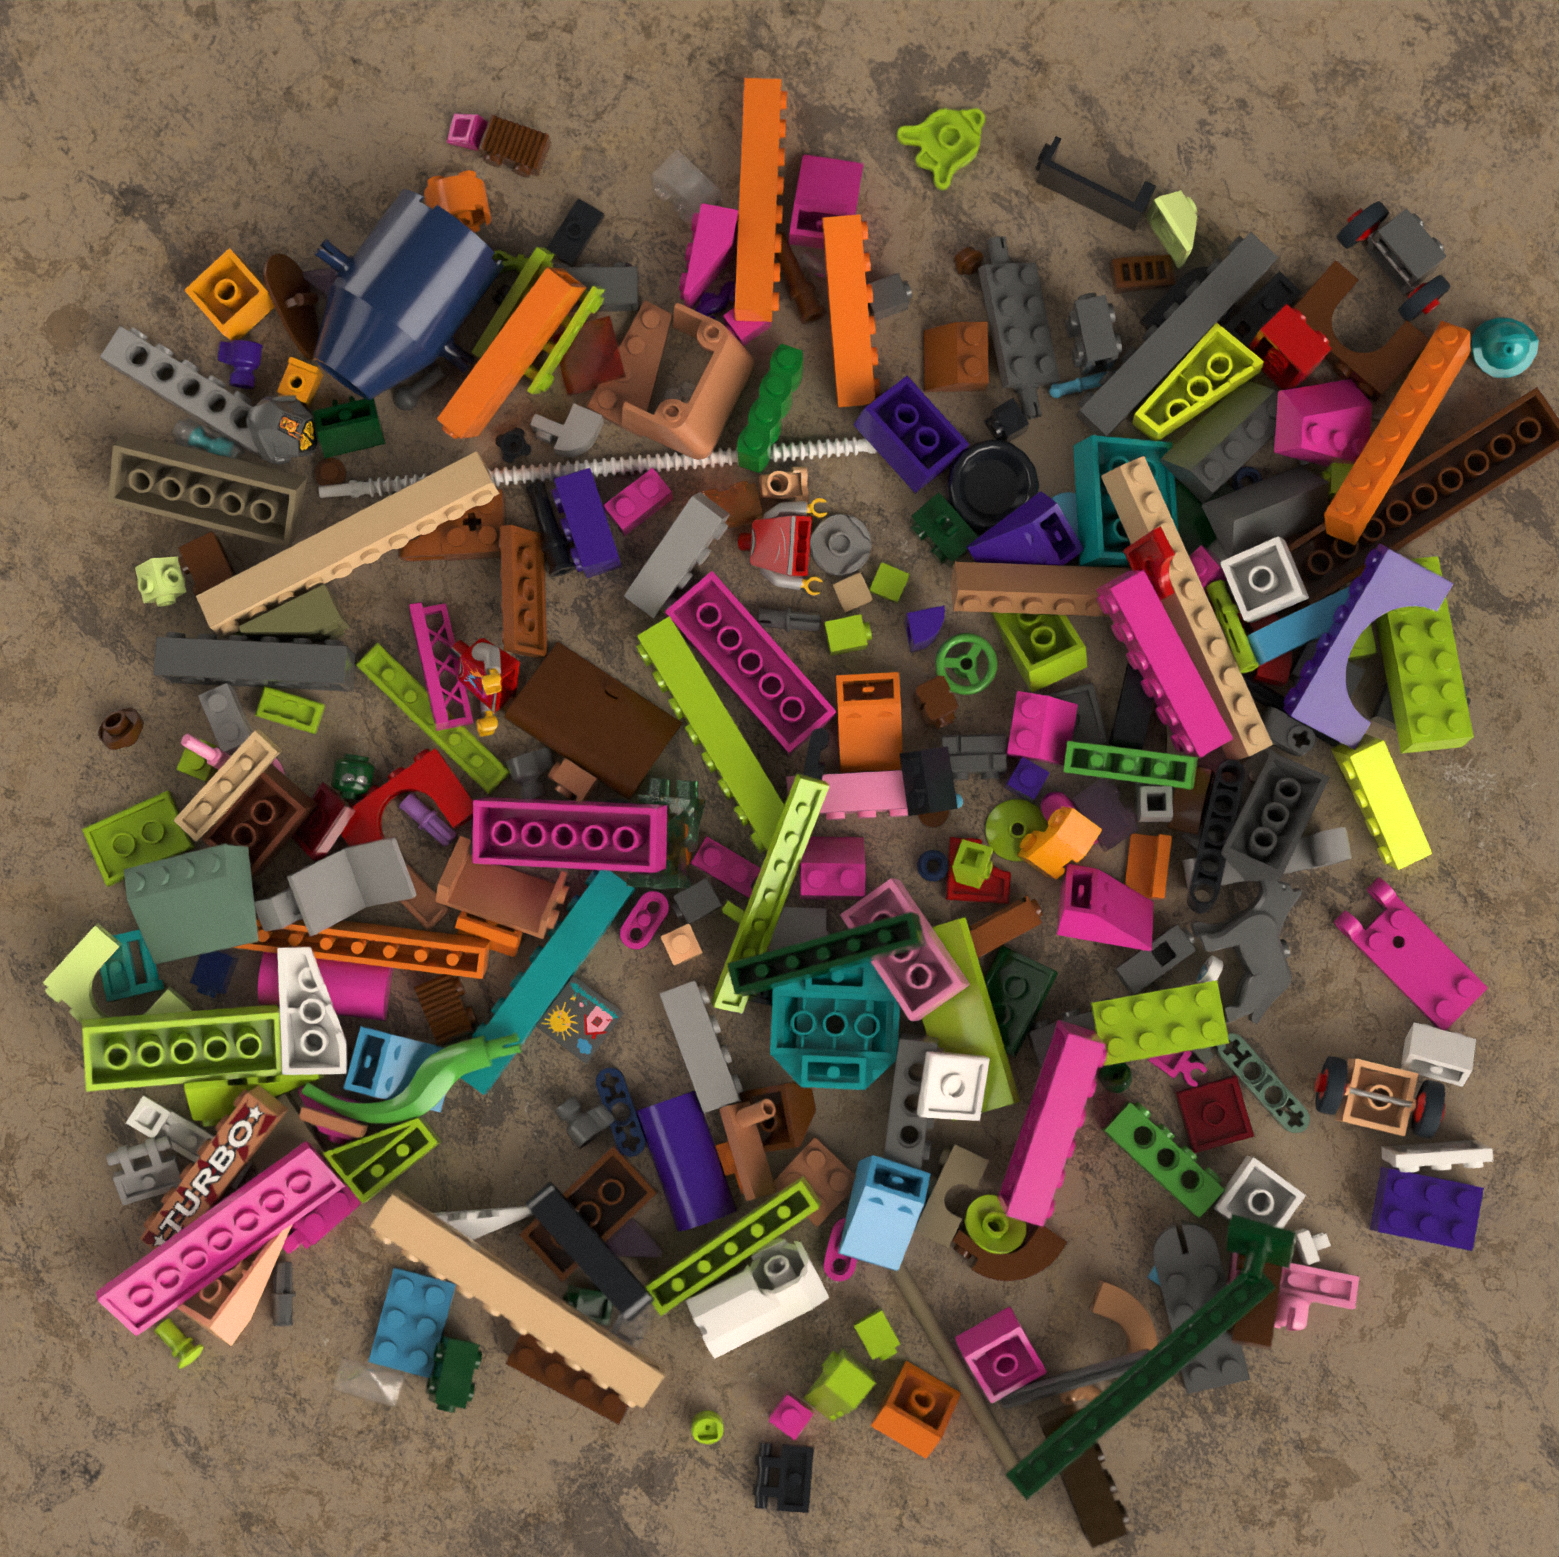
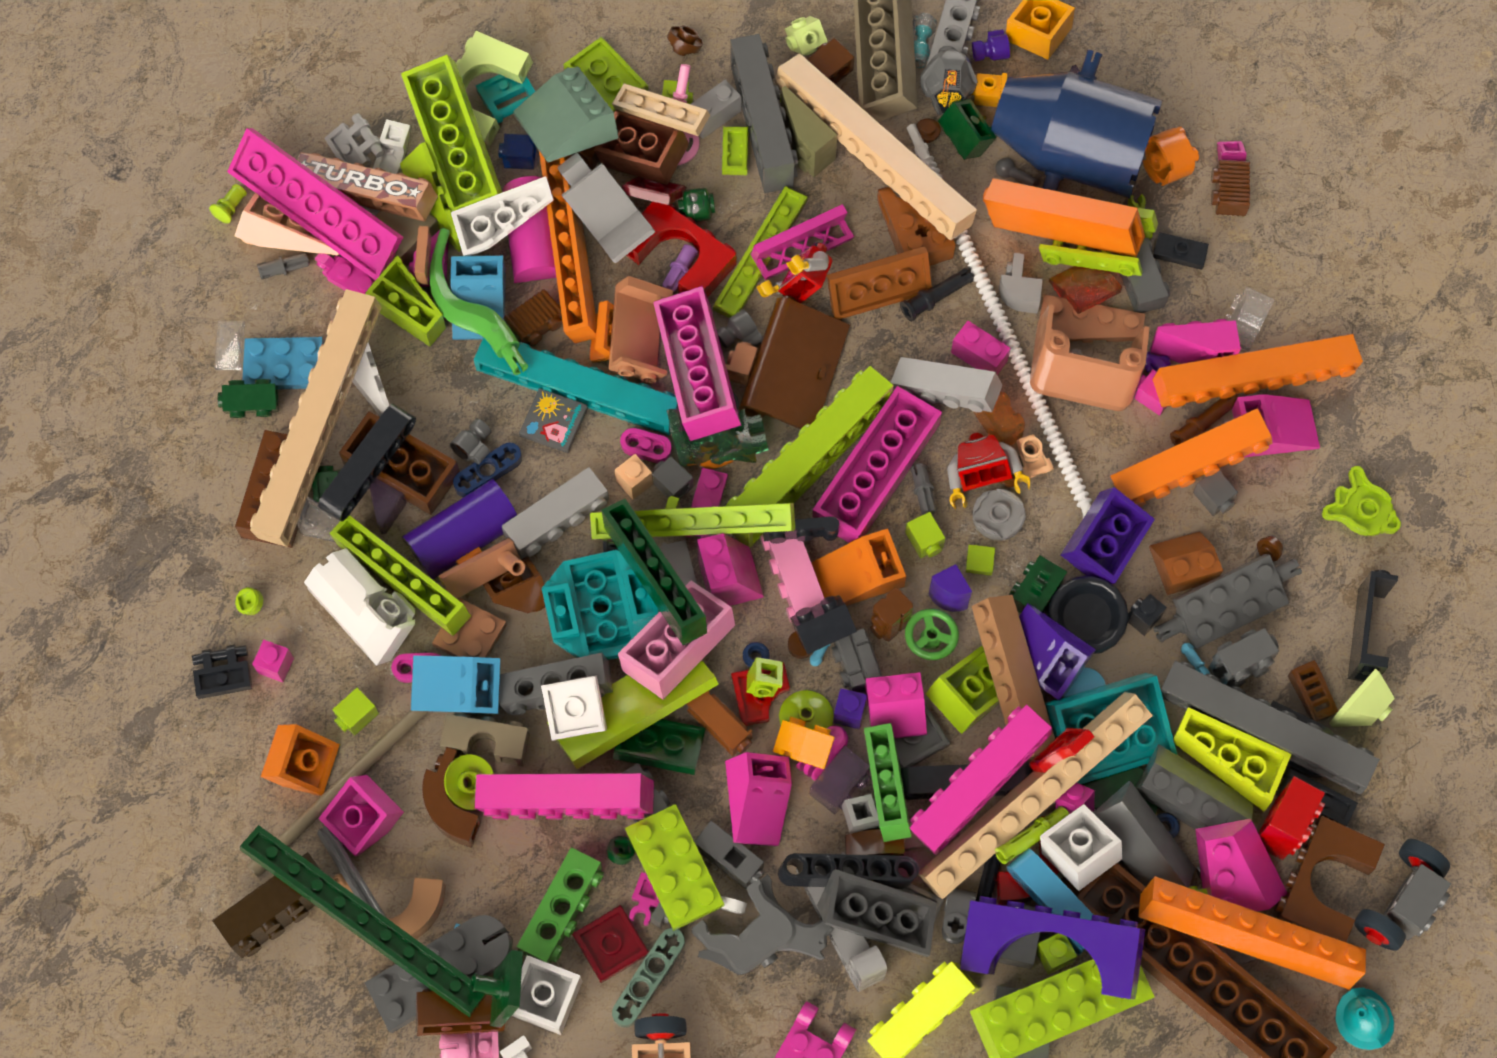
camera: 75 degrees right, 15 degrees down
reddish brown shield [263,253,319,361] -> none
nougat tile [400,864,452,931] -> none
black plate [496,427,532,463] -> none
dark purple brick [551,468,622,578] -> none
green brick [737,344,803,473] -> none
lime wedge [803,1348,875,1422] -> none
tan tile [832,572,873,614] -> none
orange panel [1124,833,1172,900] -> none

